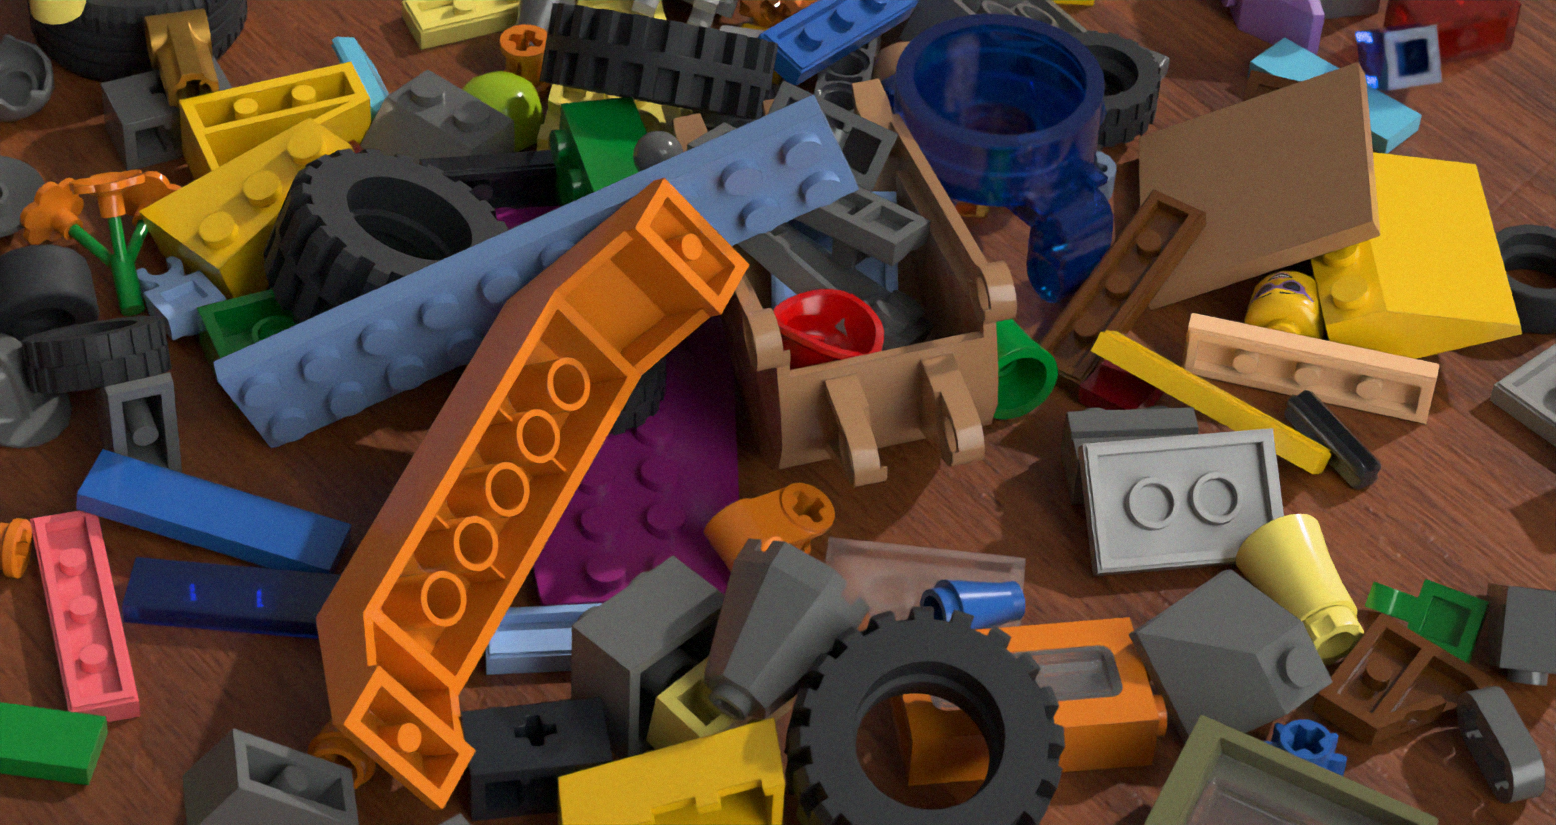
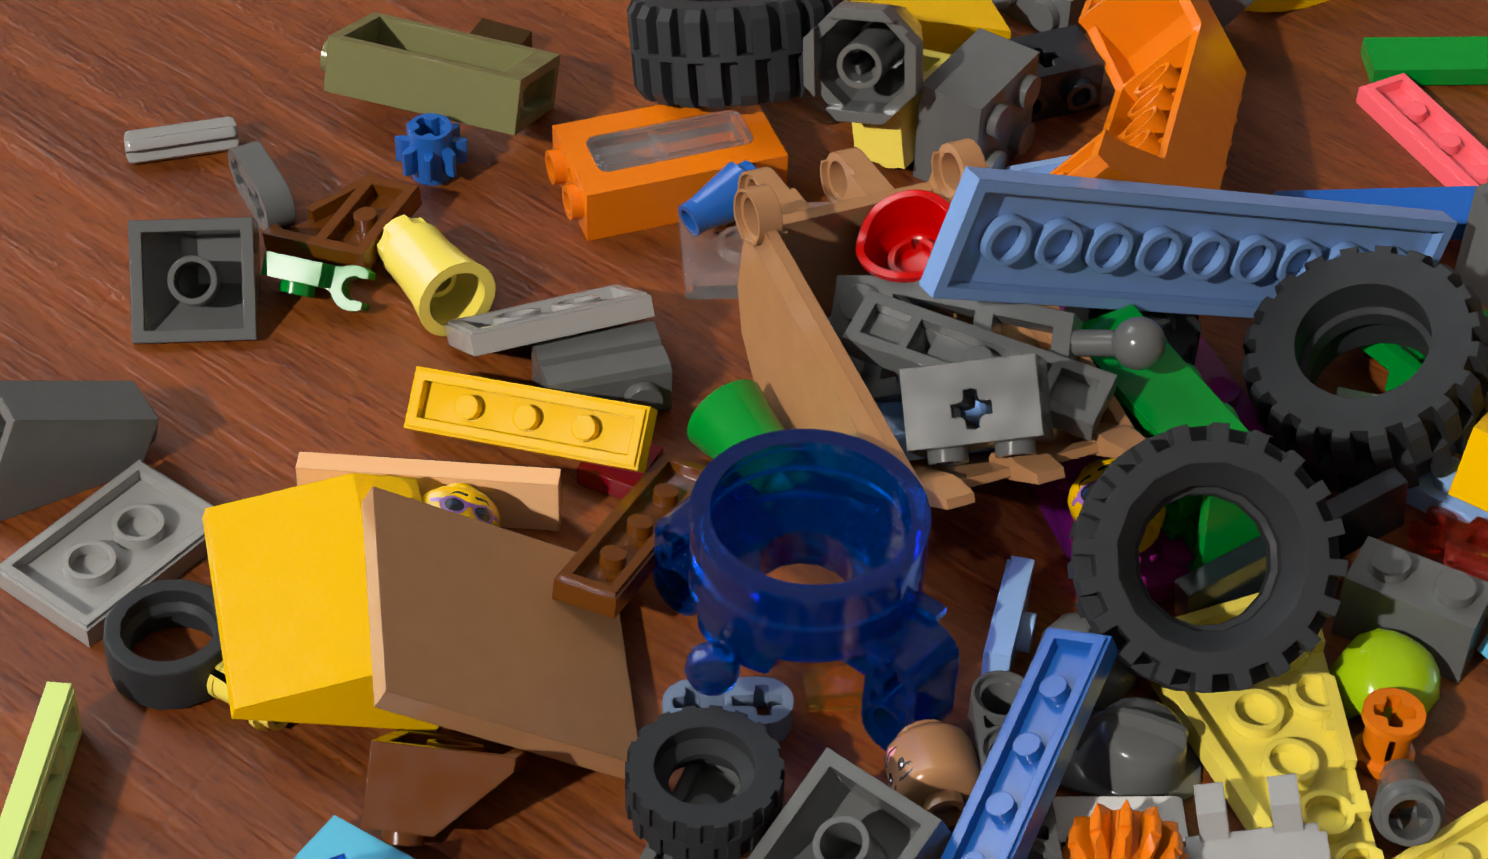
camera: 170 degrees right, 0 degrees up
clear blue tile [122,557,341,639] -> none
dark grey slope [1128,569,1333,744] -> none
black axle [1284,390,1381,490] -> none

